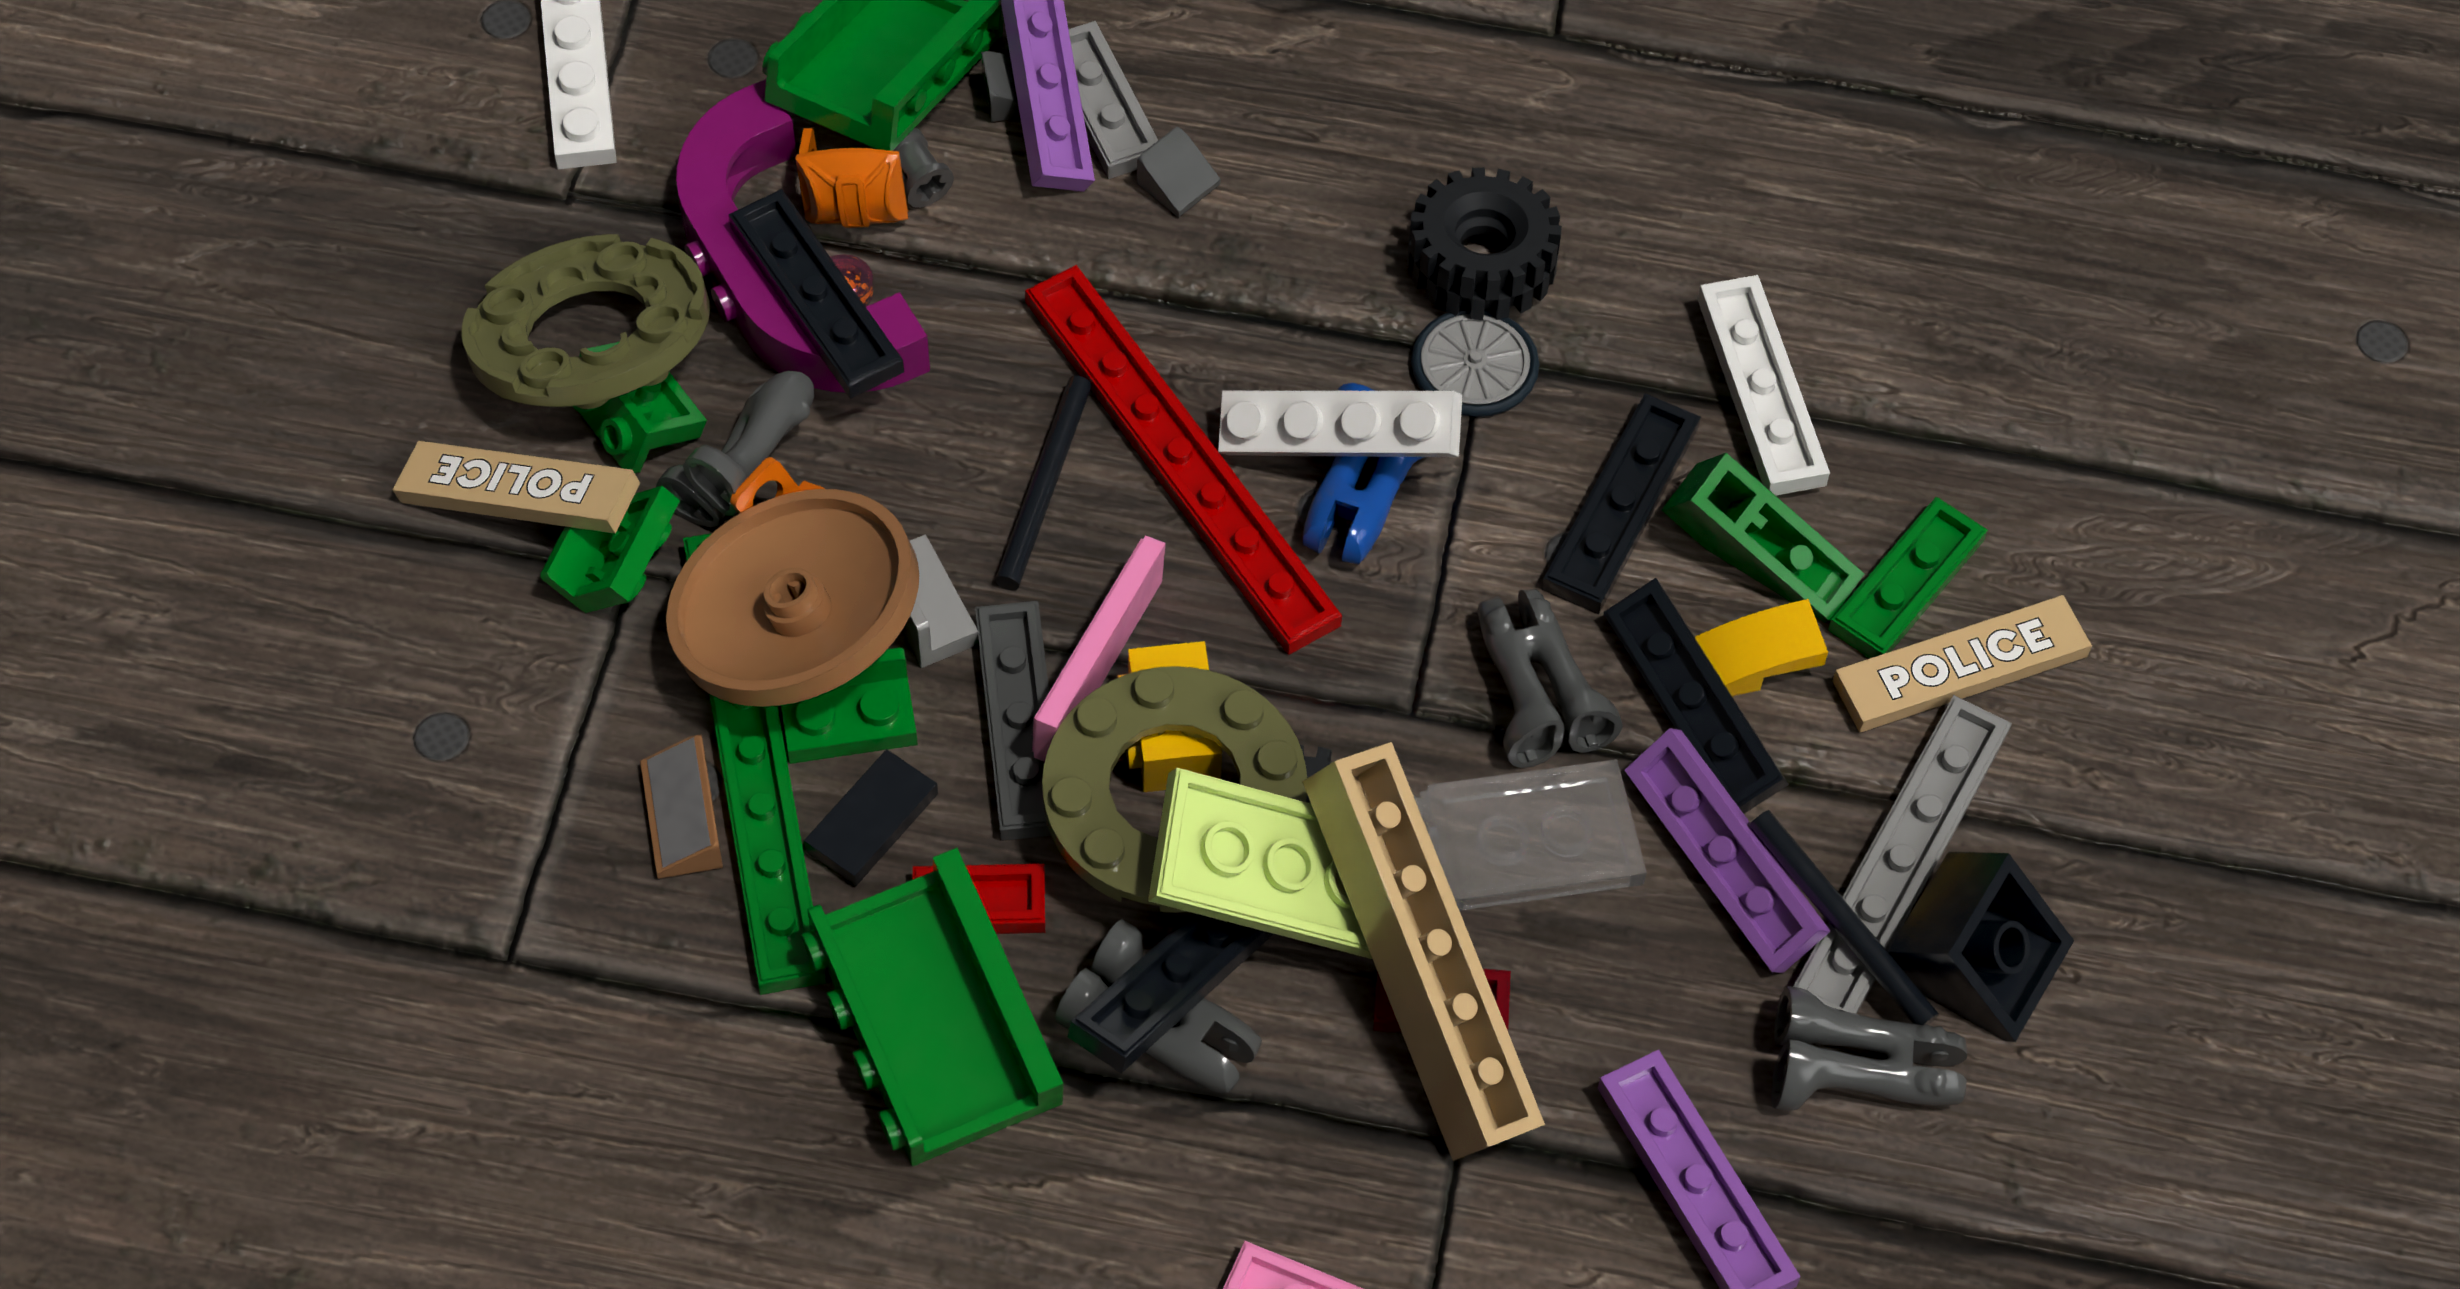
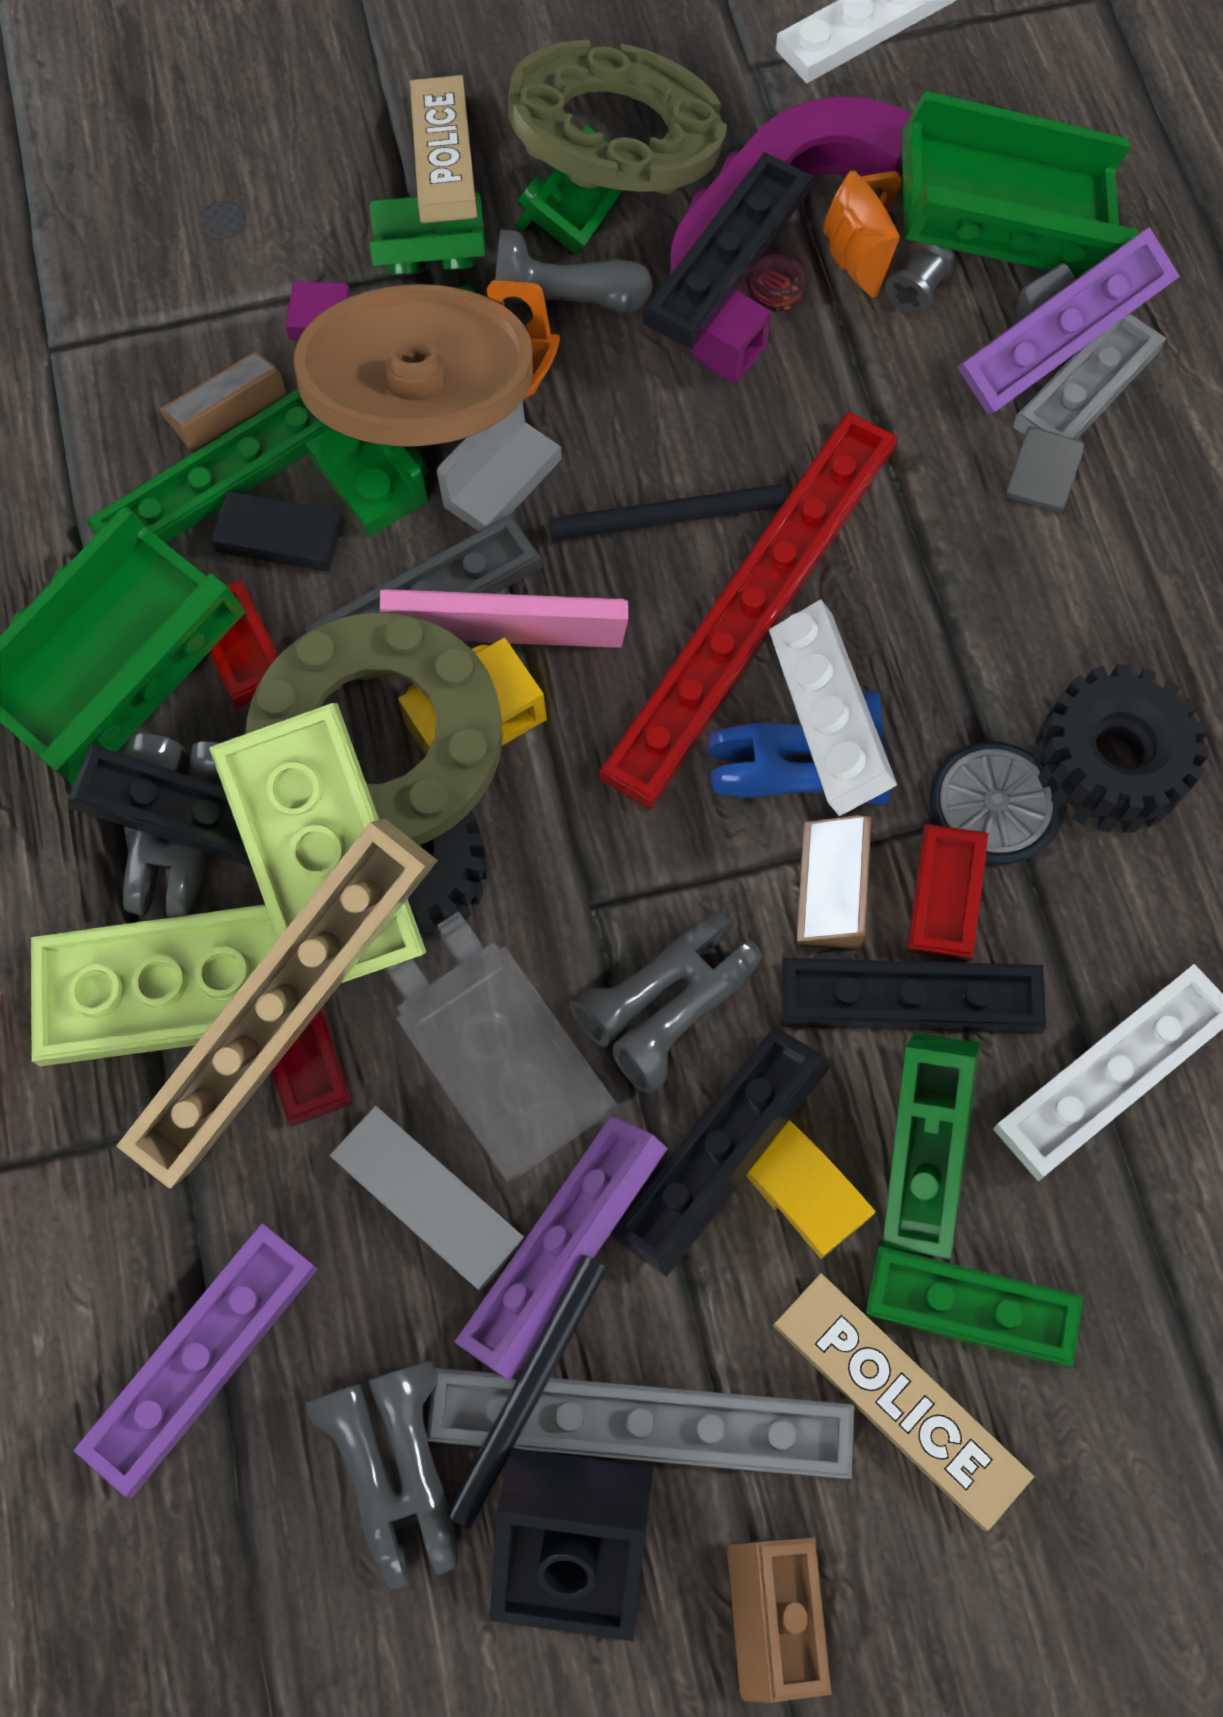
camera: 70 degrees right, 10 degrees up
none -> yellowish green tile [31,904,278,1067]
none -> magenta tile [285,281,351,340]
none -> light grey tile [329,1105,525,1292]
none -> medium nougat slope [727,1538,831,1703]
none -> slope [796,815,871,950]
none -> red tile [906,824,989,961]

